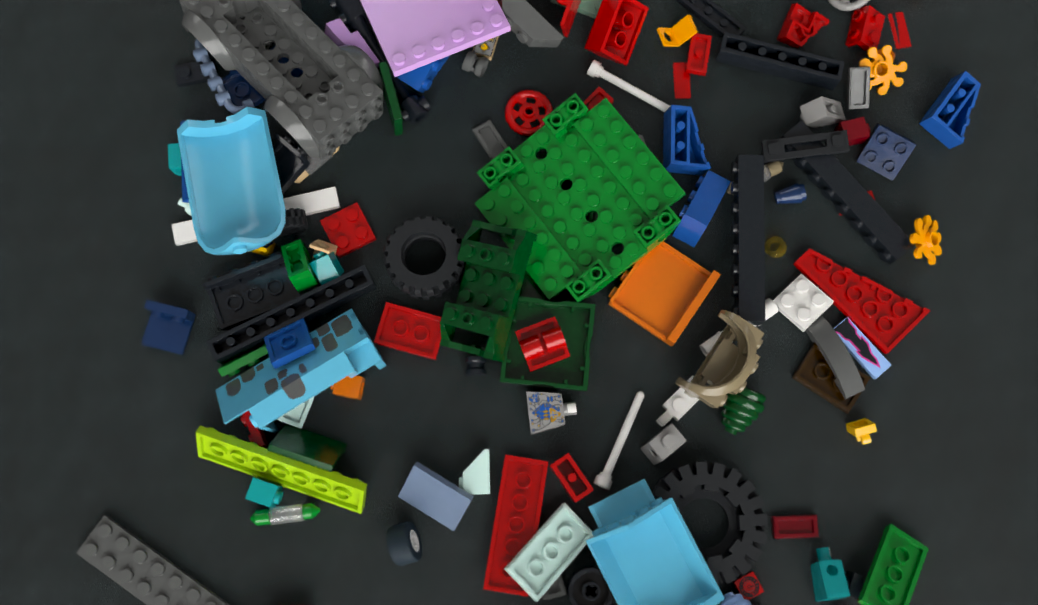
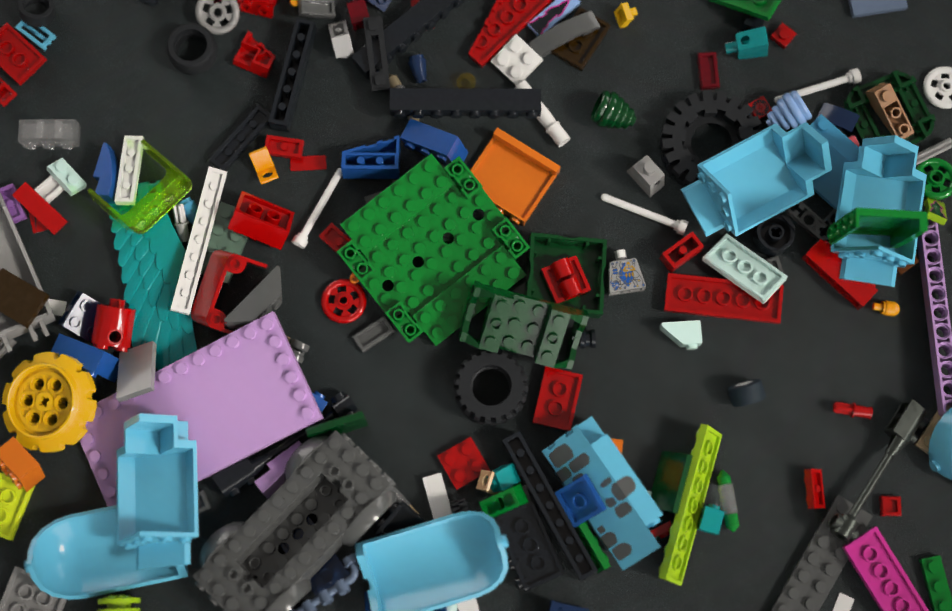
camera: 90 degrees left, 0 degrees up
sand blue tile [398,462,474,531] -> none
white plate [656,375,699,427] -> none
dark tan piece [675,310,765,408] -> none

